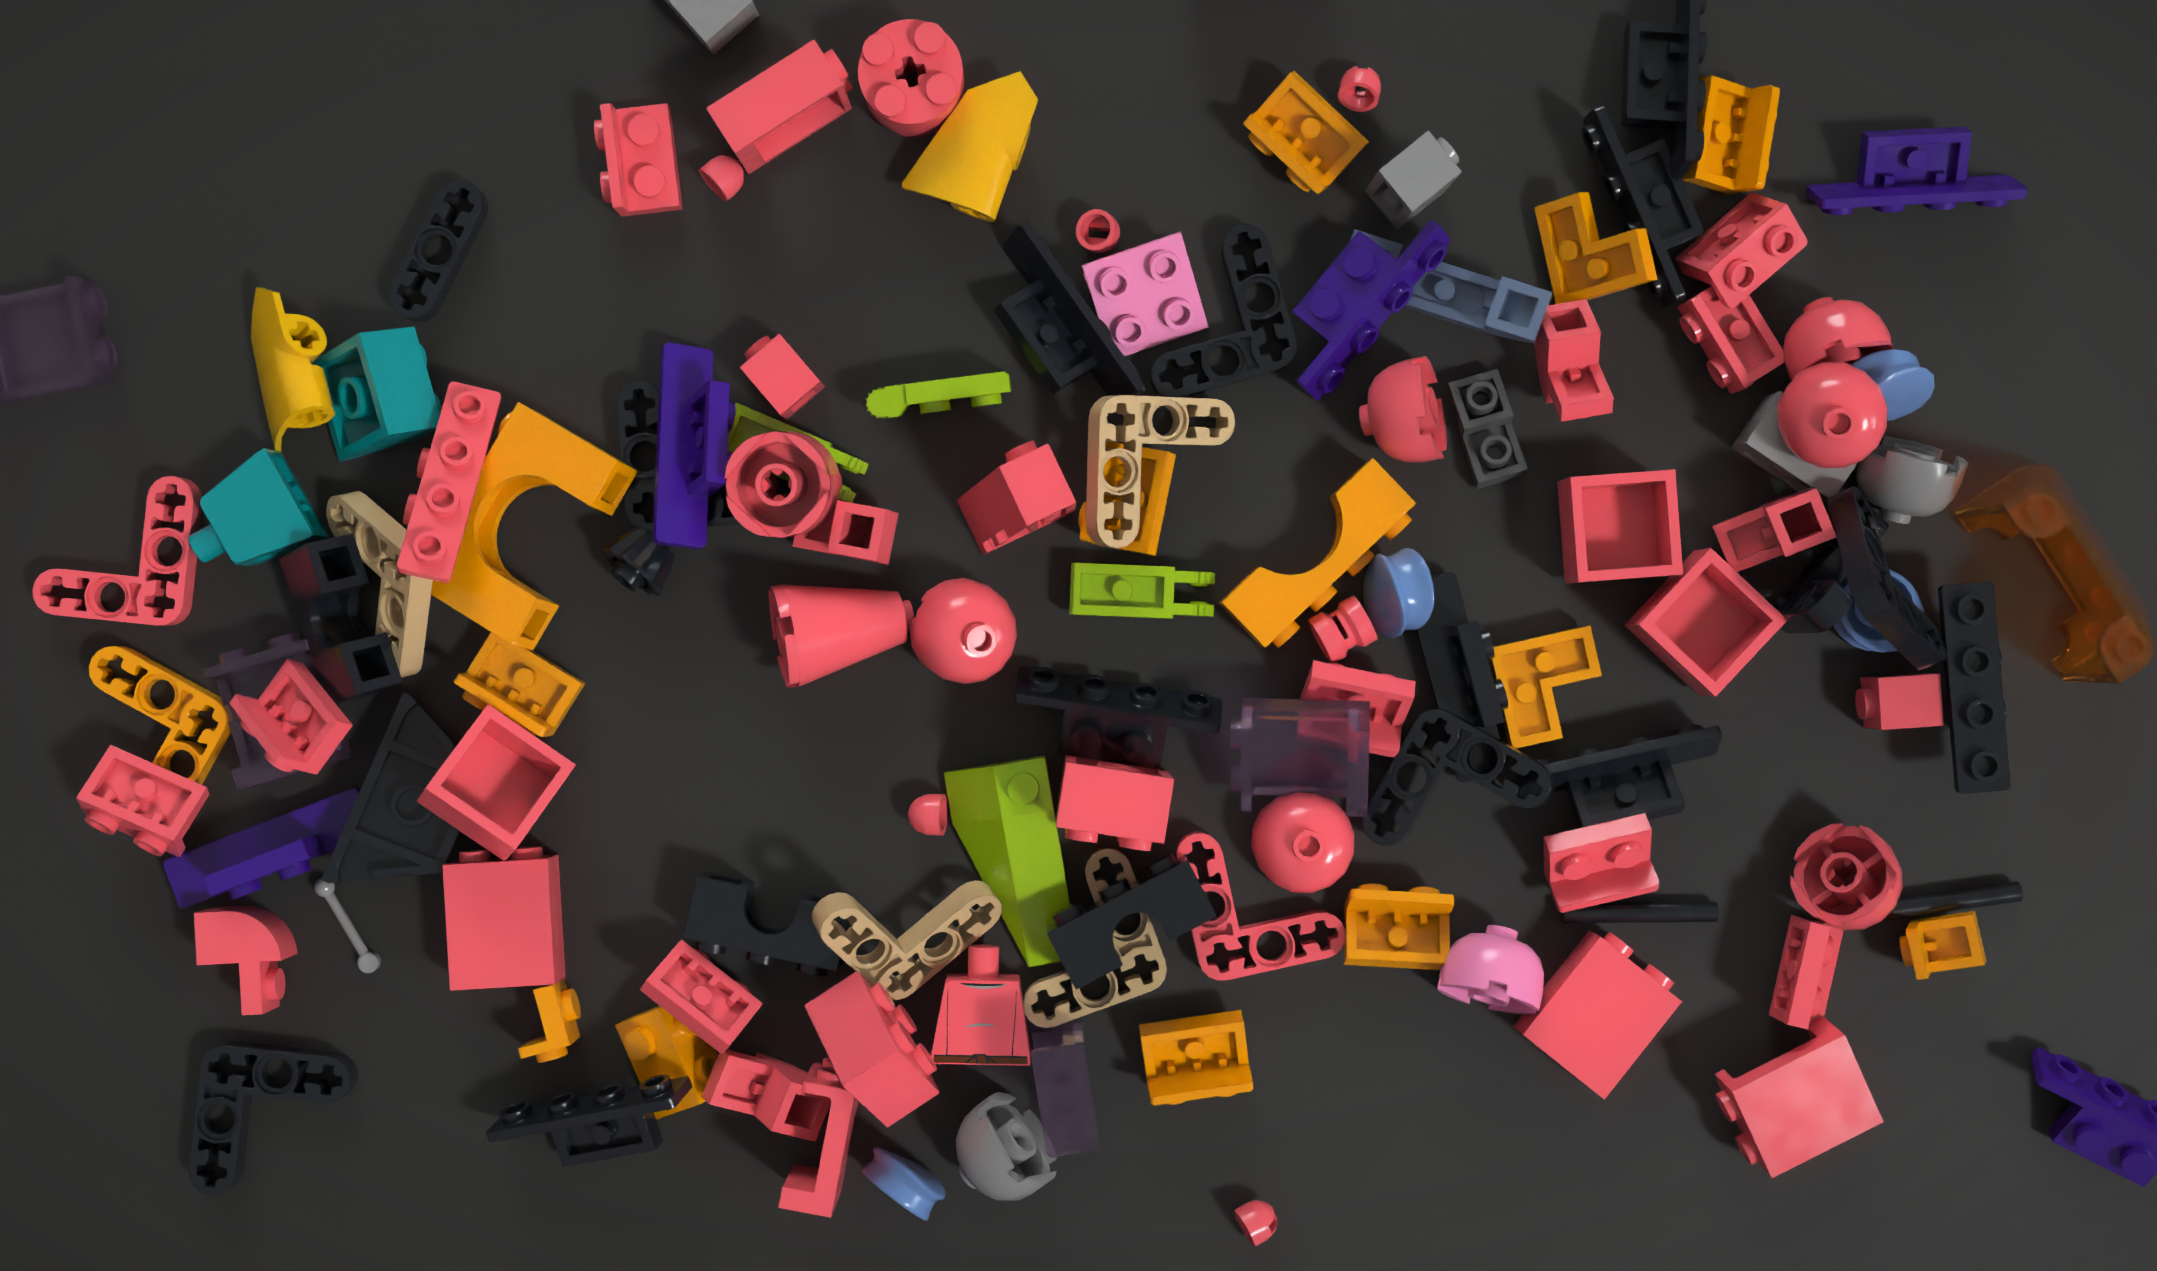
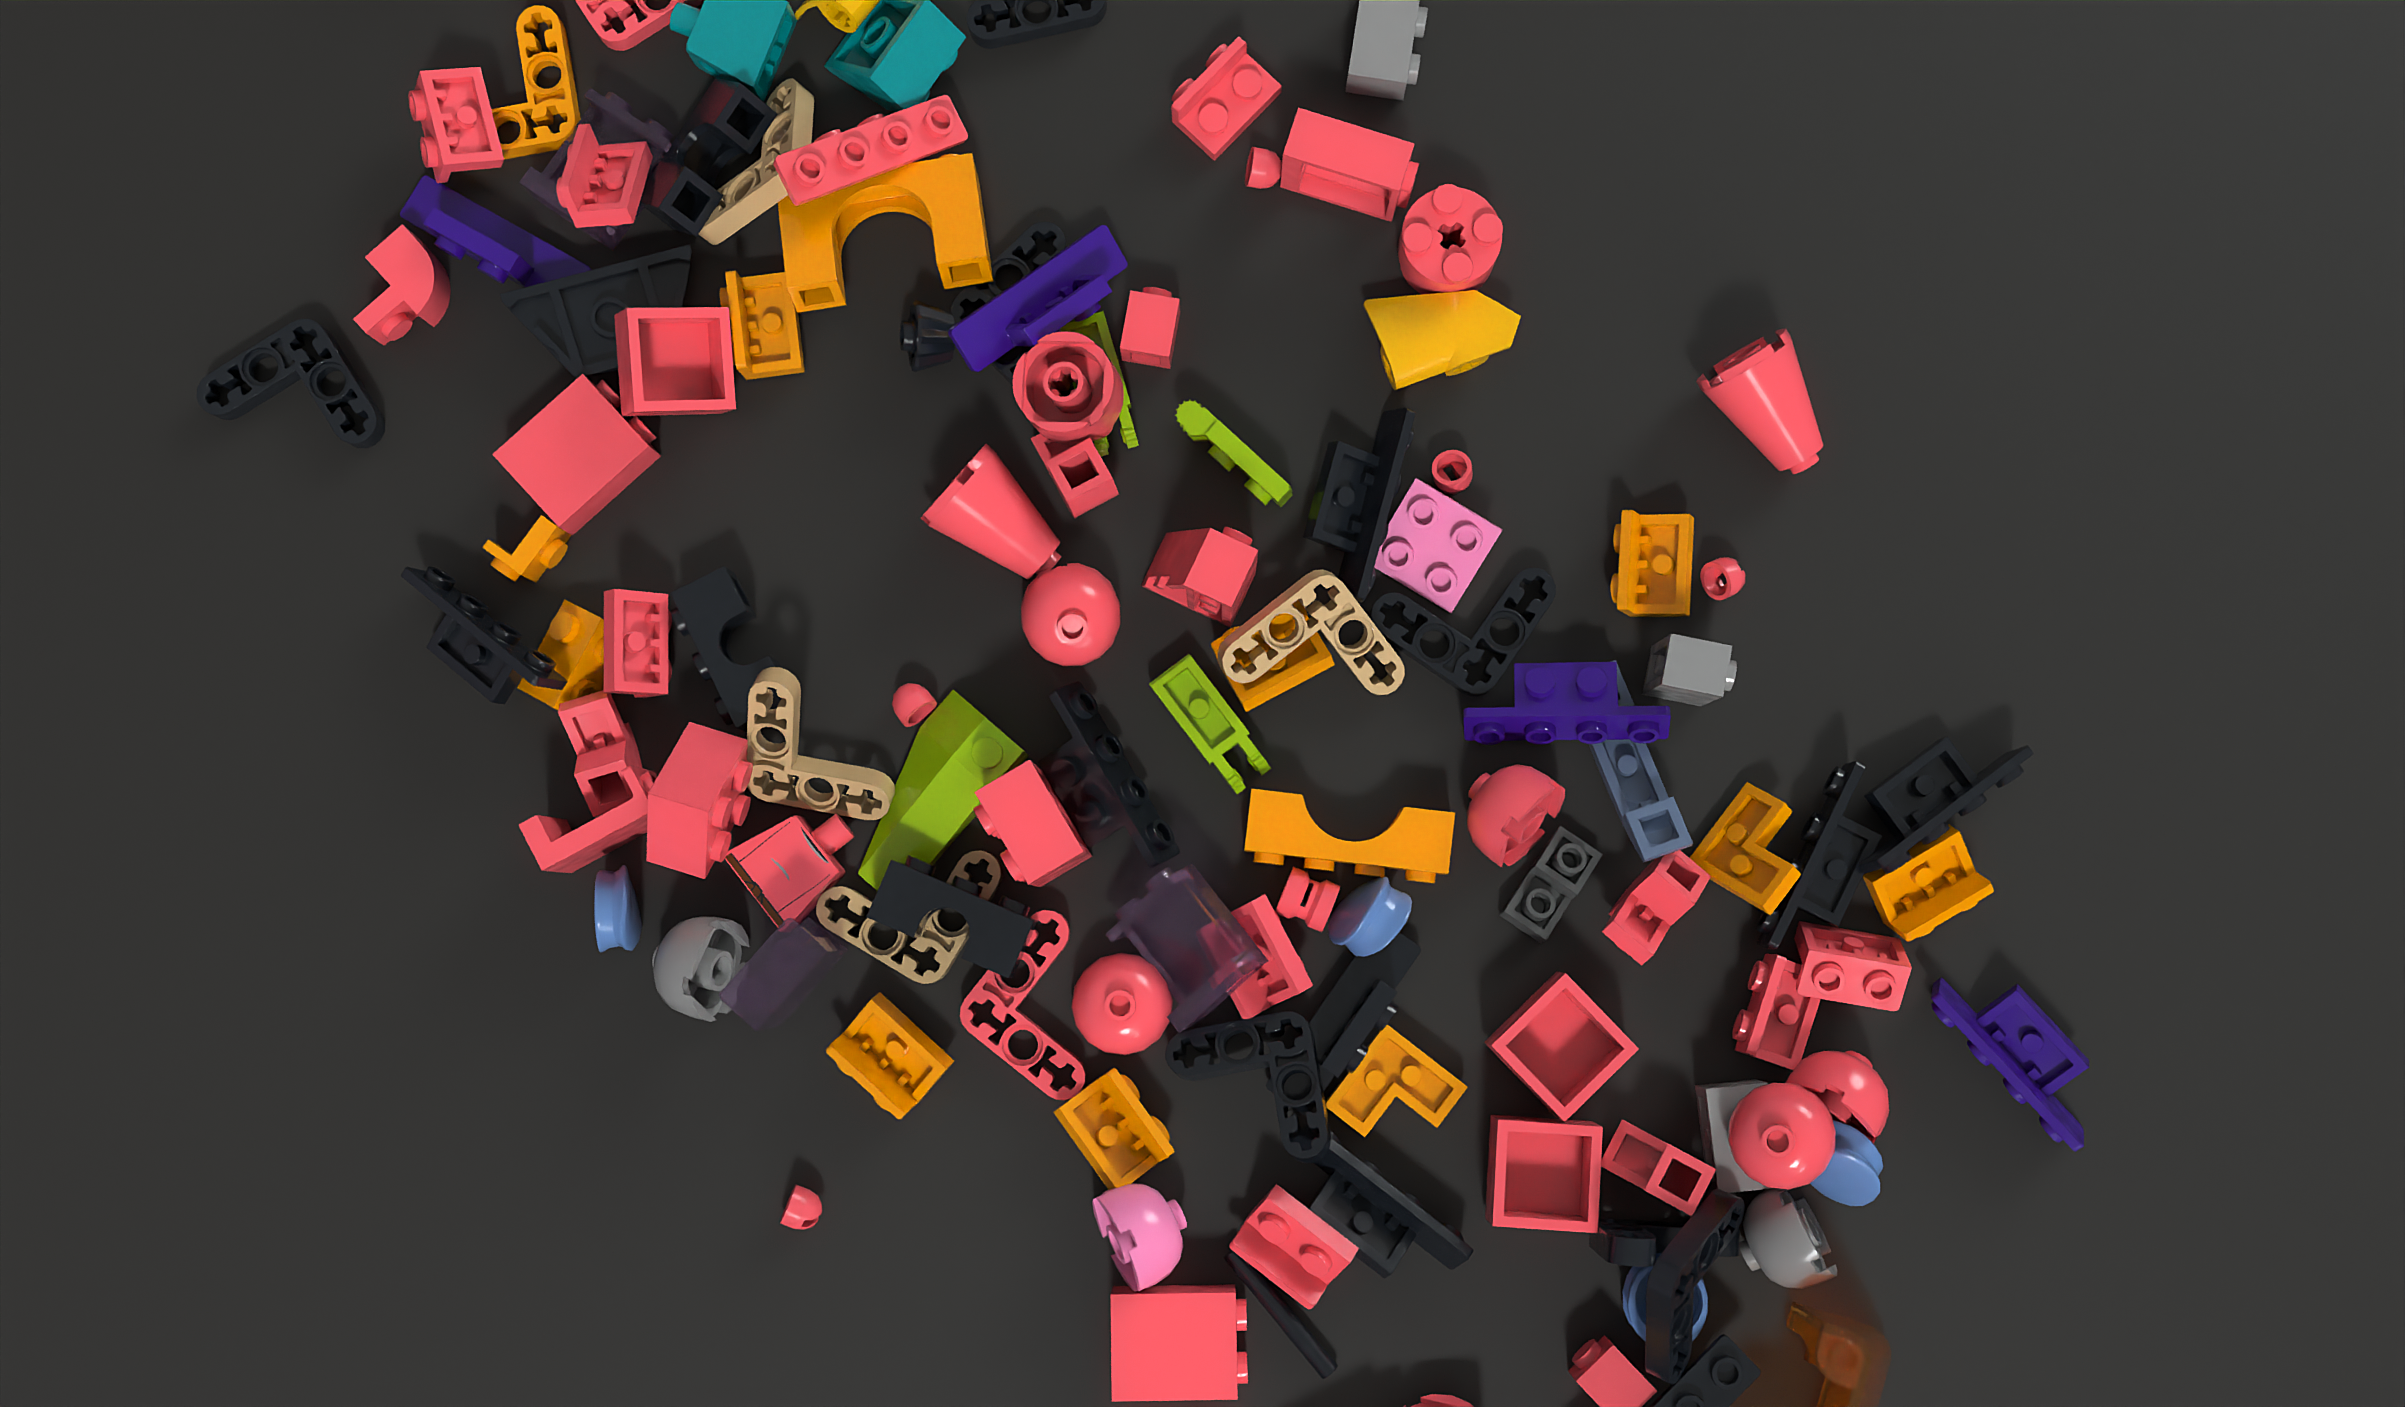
camera: 50 degrees right, 5 degrees down
light grey hinge [314,877,381,973] -> none

